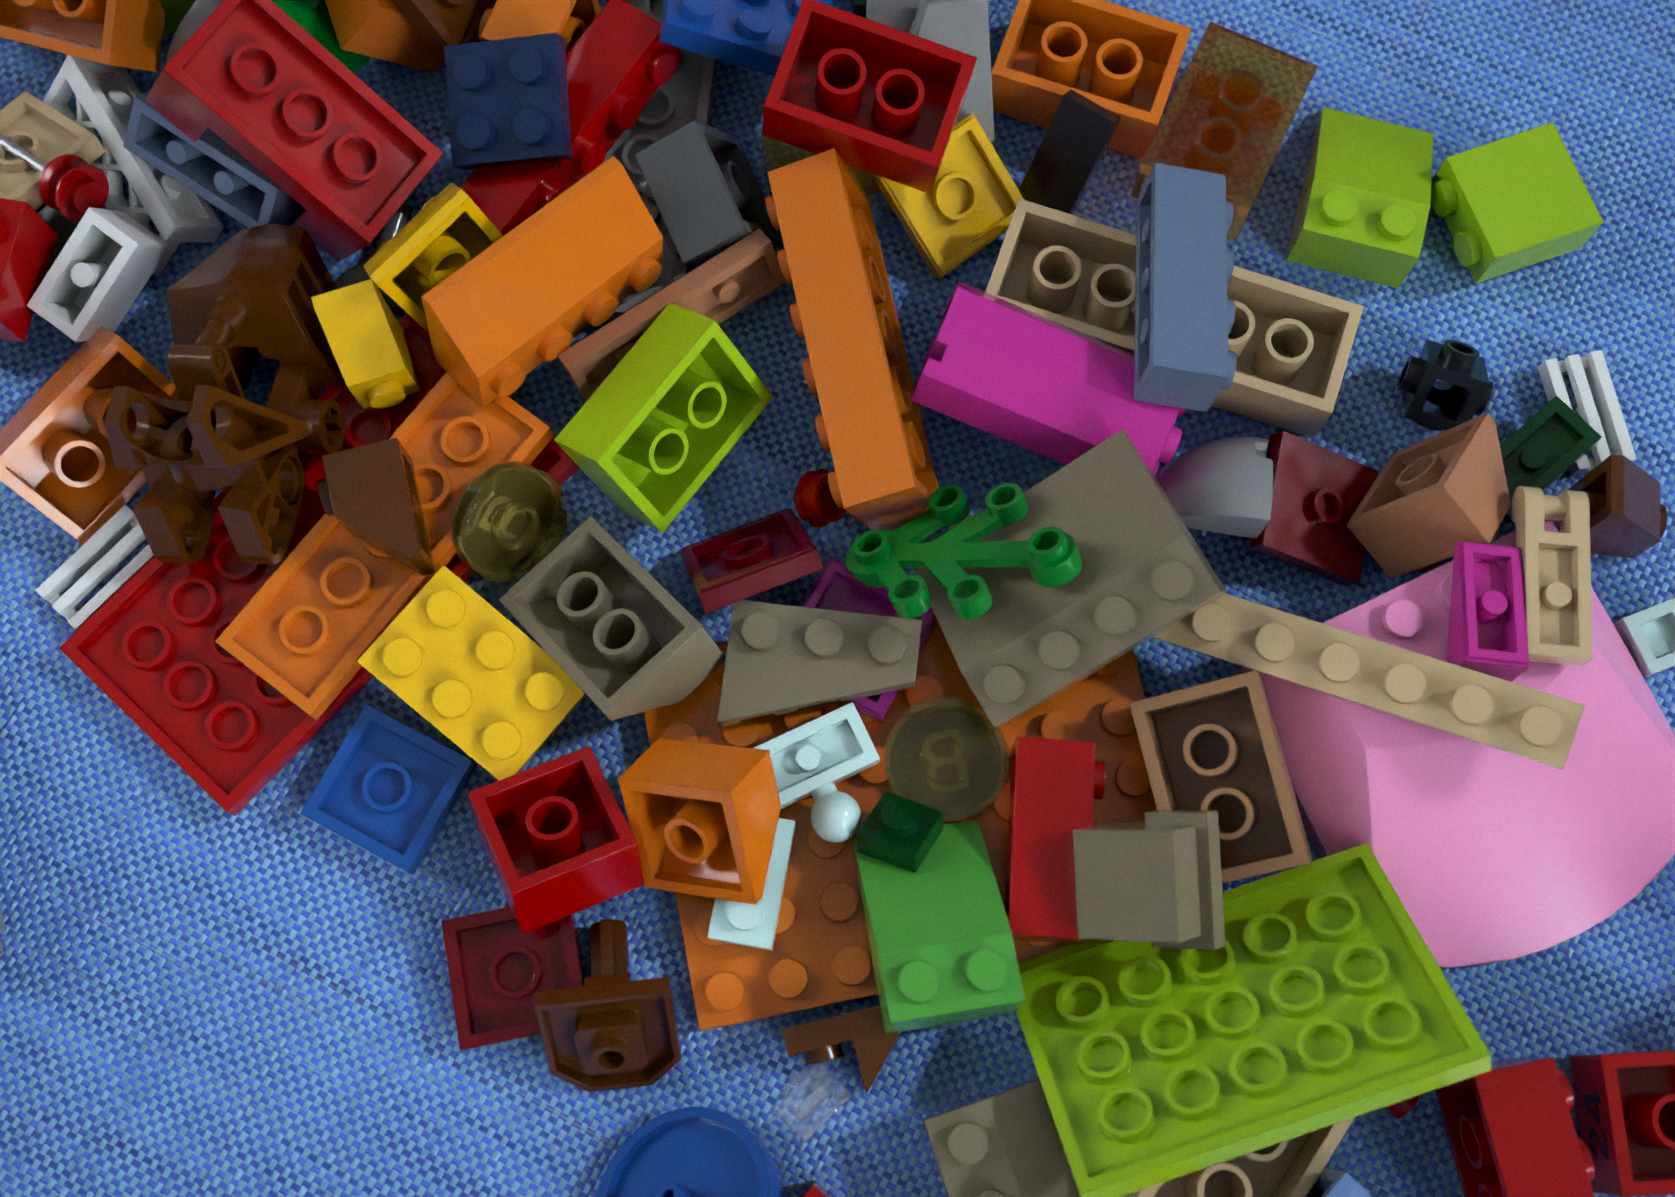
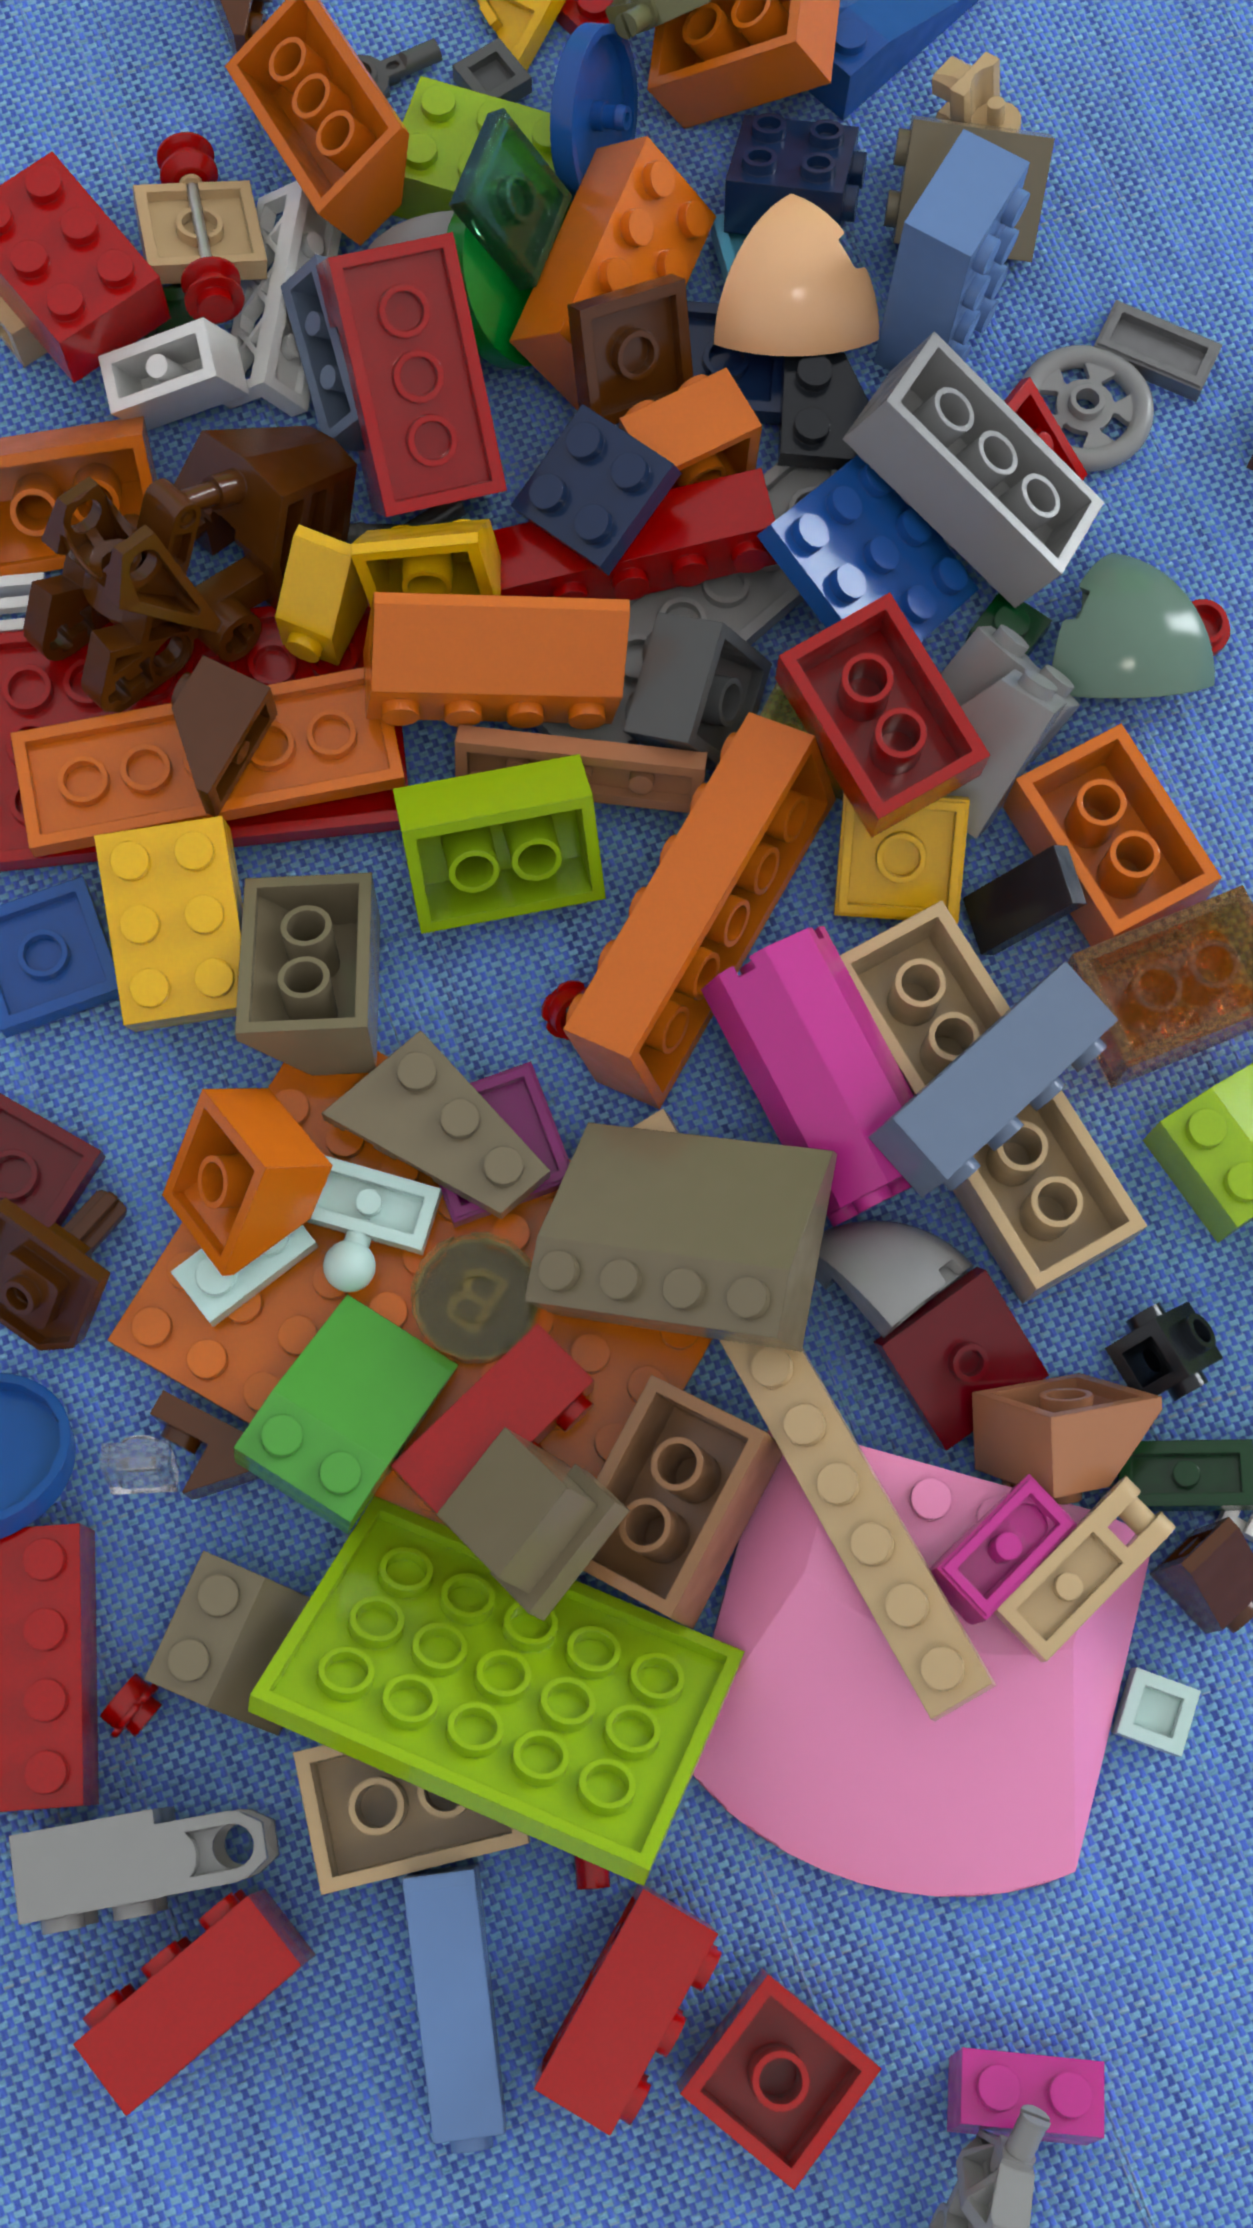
camera: 35 degrees right, 0 degrees up
clear yellow tile [452,461,567,583] -> none
red brick [468,746,644,935] -> none
dark red plate [679,508,824,614] -> none
green plant [845,483,1082,619] -> none
dark green plate [856,791,943,873] -> none

